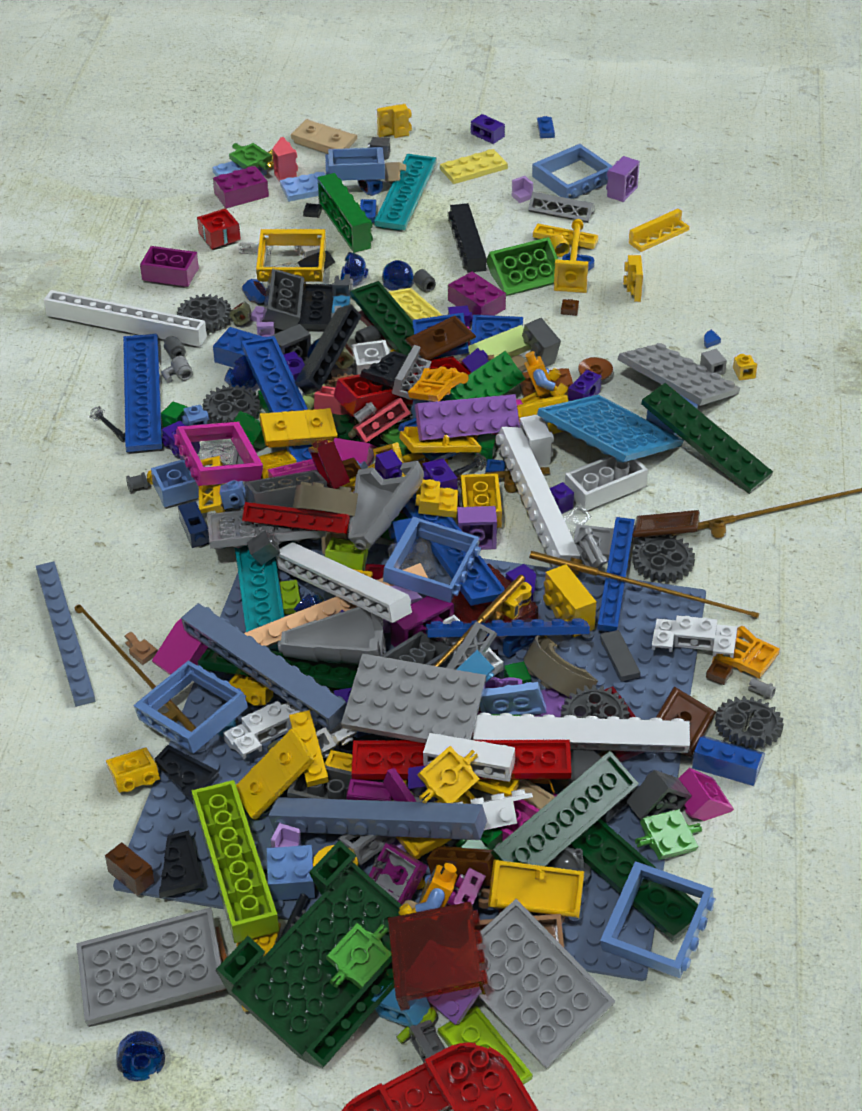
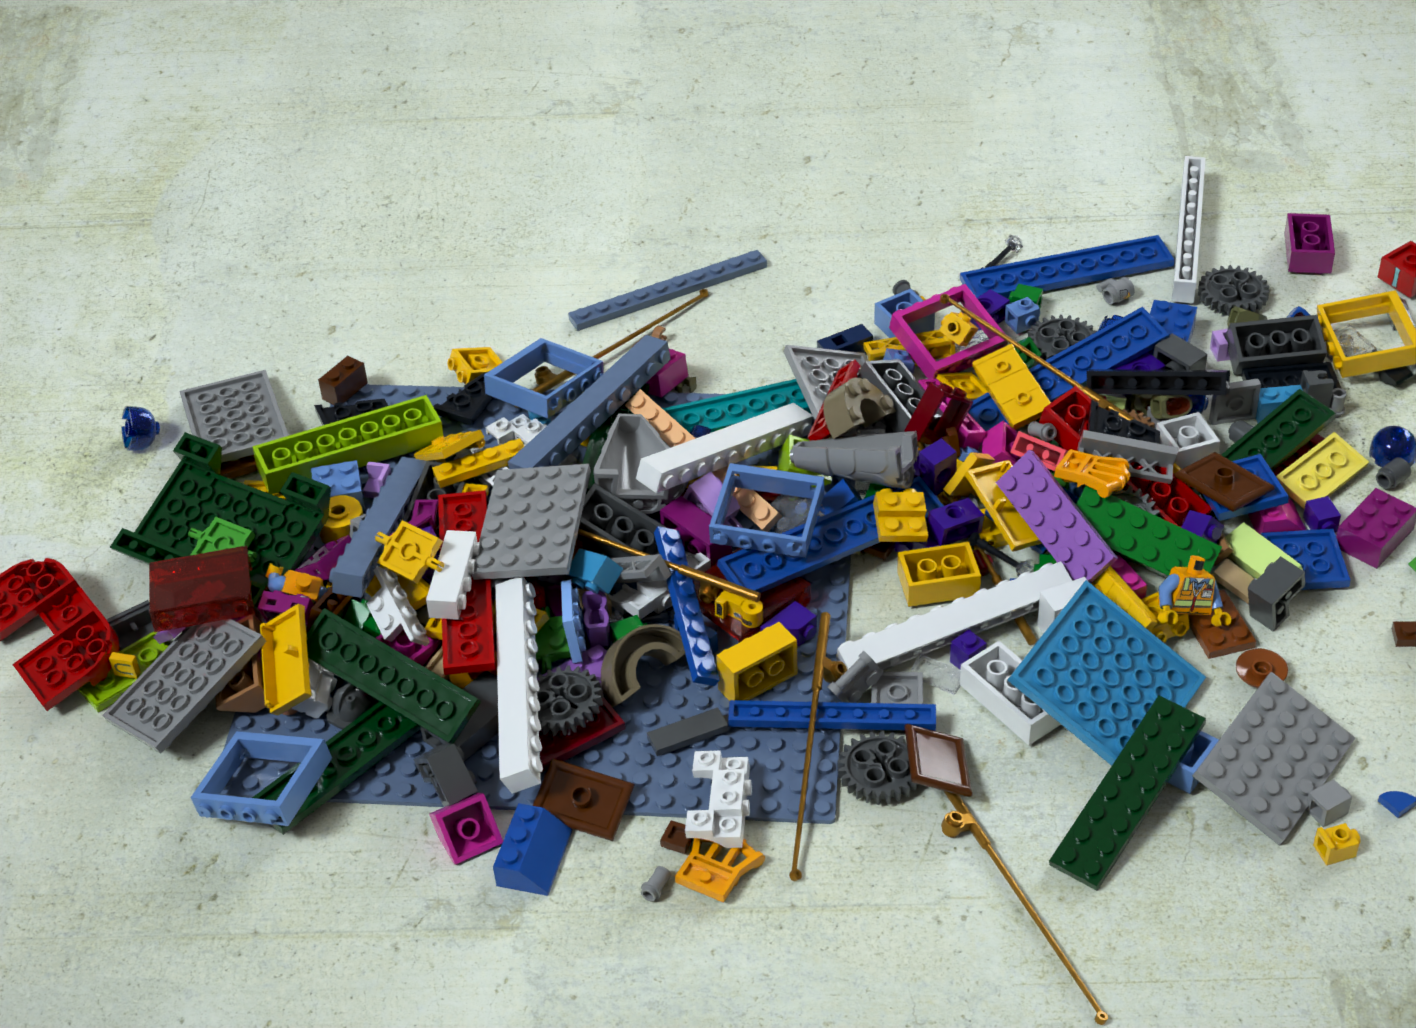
camera: 85 degrees right, 0 degrees up
dark grey brick [164,336,186,359] -> none
flat silver brick [247,530,280,565] -> none
clear blue cylinder [340,252,368,285] -> none
medium lavender brick [457,506,497,550] -> none
dark purple brick [568,370,602,401] -> none
plate [635,809,702,860] -> none
dark grey gear [715,696,784,749] -> none
none -> yellow tile [109,652,141,679]
none -> yellow brick [939,311,979,347]
none -> pearl gold piece [940,294,1138,421]

